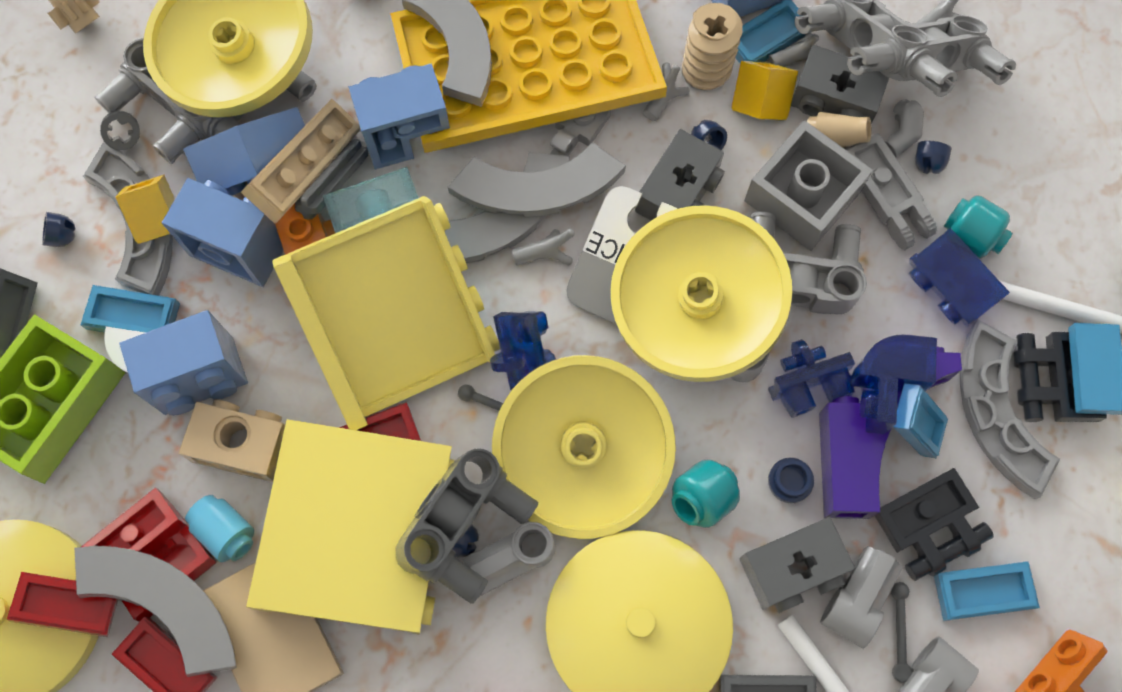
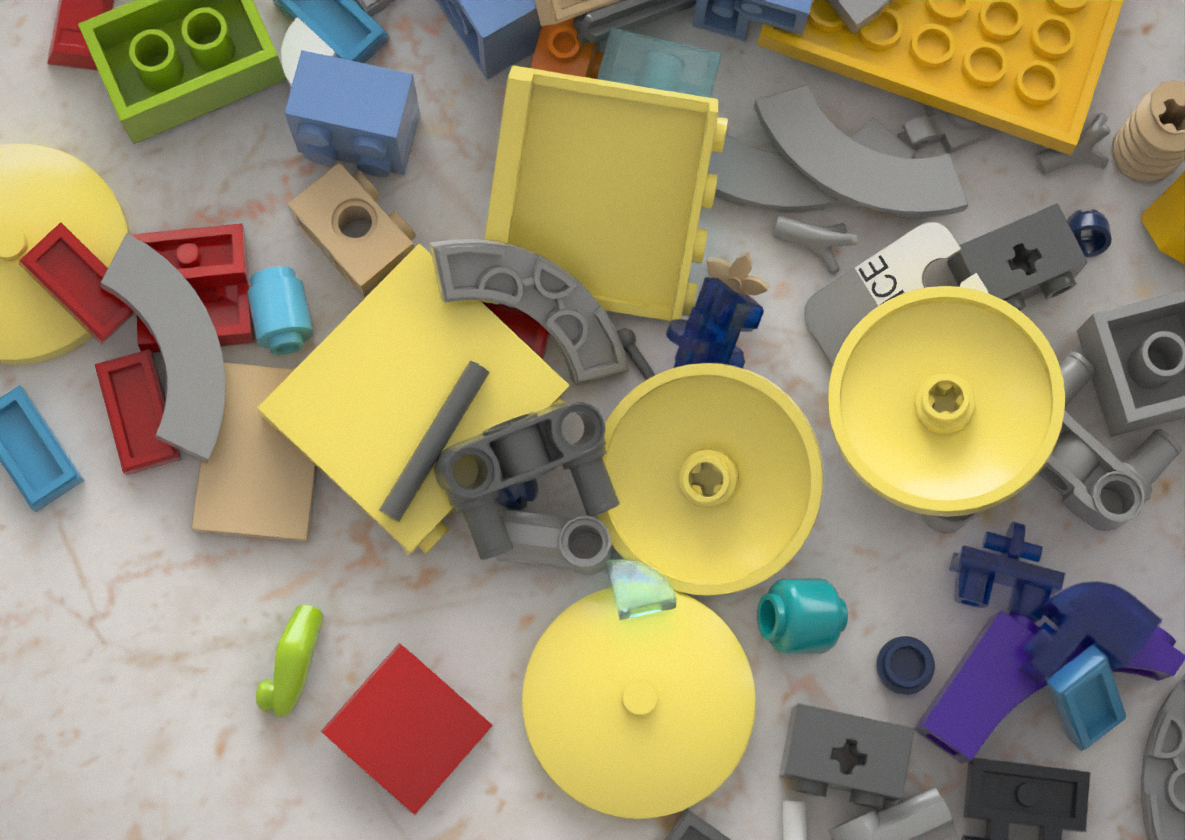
camera: 30 degrees right, 5 degrees up
none -> dark grey bar [379,361,490,522]
none -> light grey tile [429,239,630,384]
none -> clear light blue tile [606,559,676,620]
none -> tan plant [703,252,770,318]

